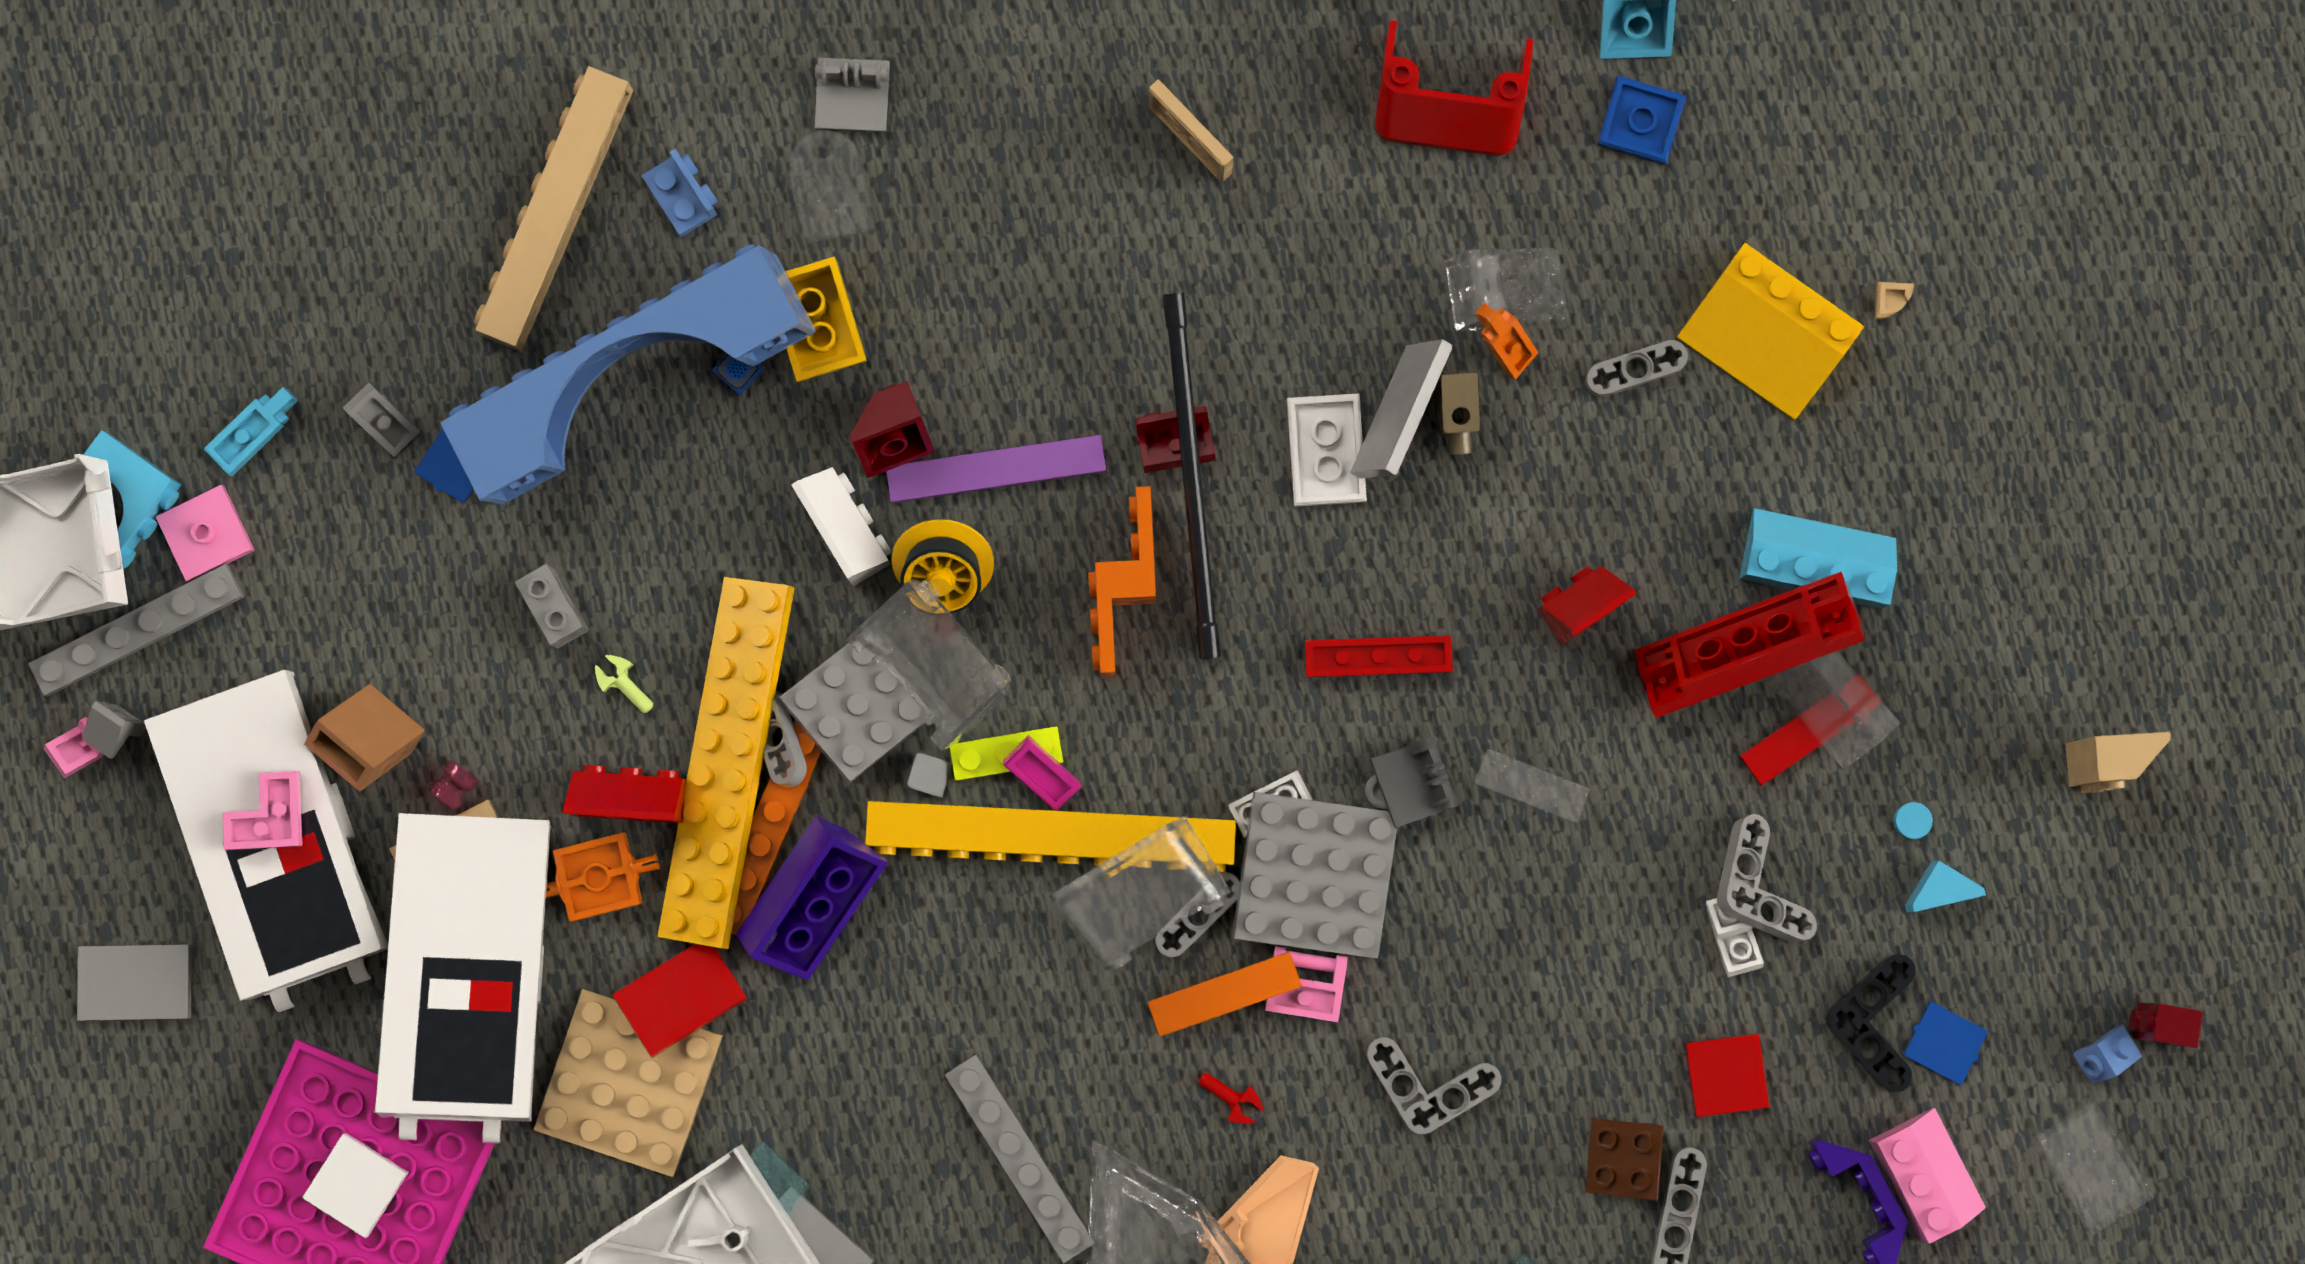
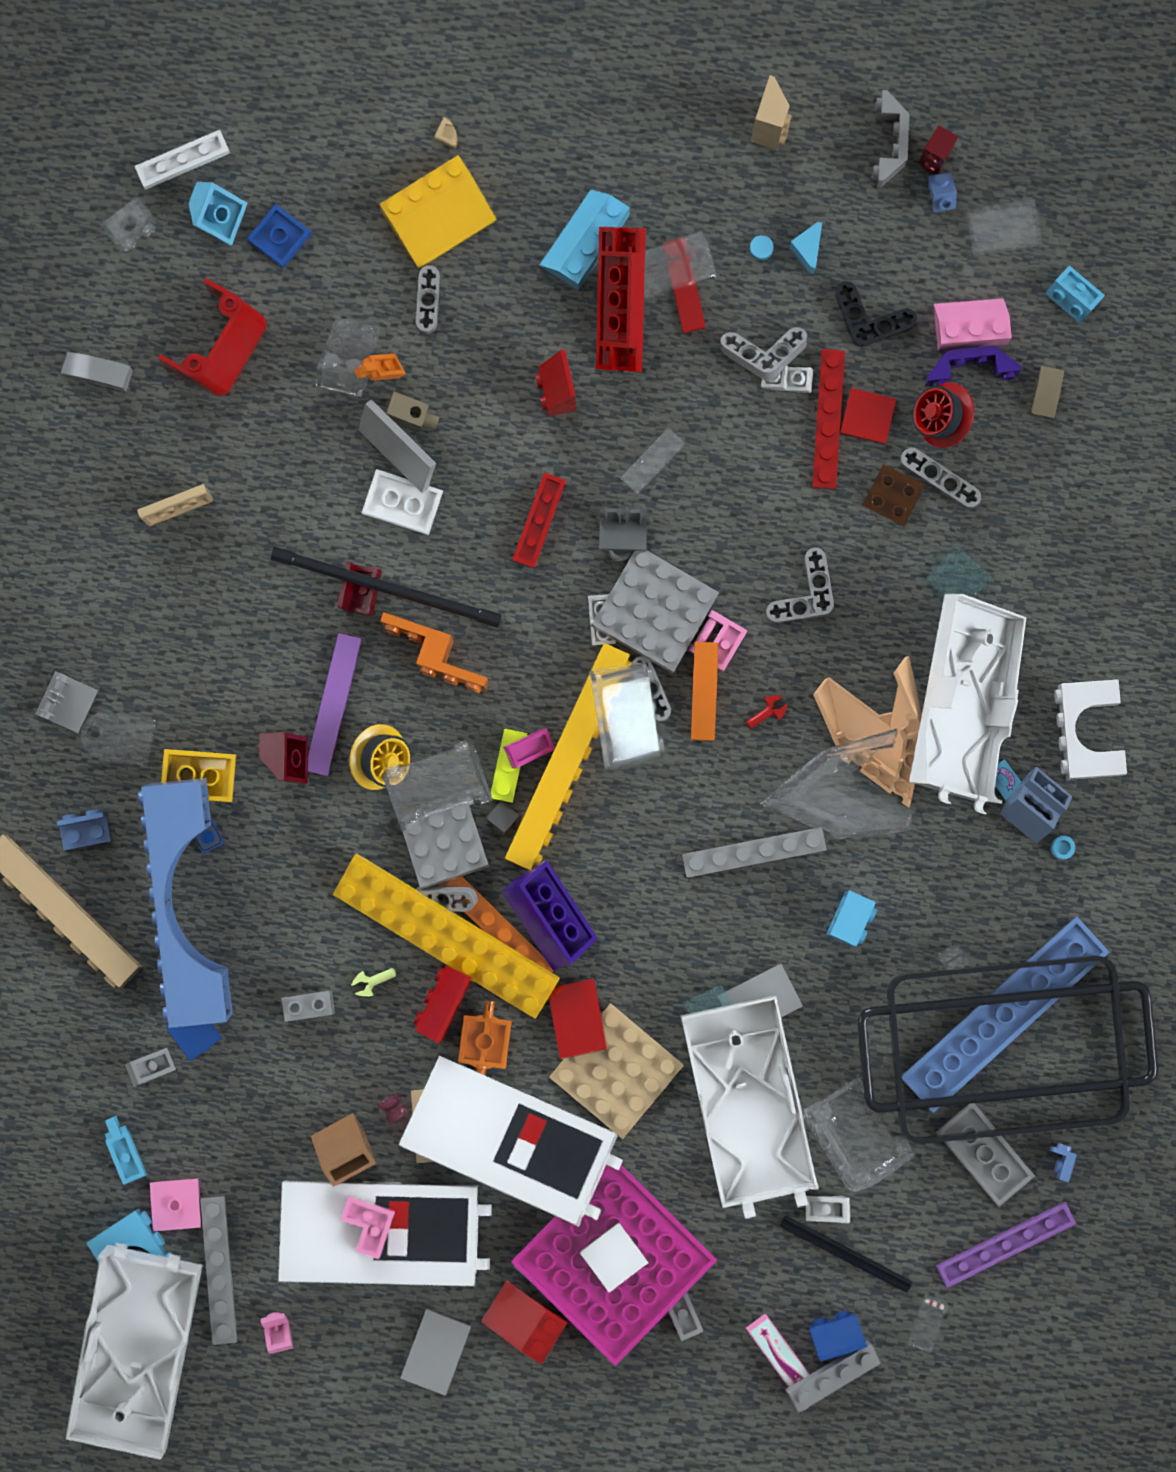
camera: 65 degrees left, 0 degrees up
light grey slope [83,701,146,759] -> none
white slope [791,467,892,586] -> none
blue piece [1903,1001,1988,1085] -> none
none -> red slope [481,1280,568,1365]
none -> red plate [812,349,845,490]
none -> light grey slope [873,90,909,187]
none -> red piece [912,382,974,448]

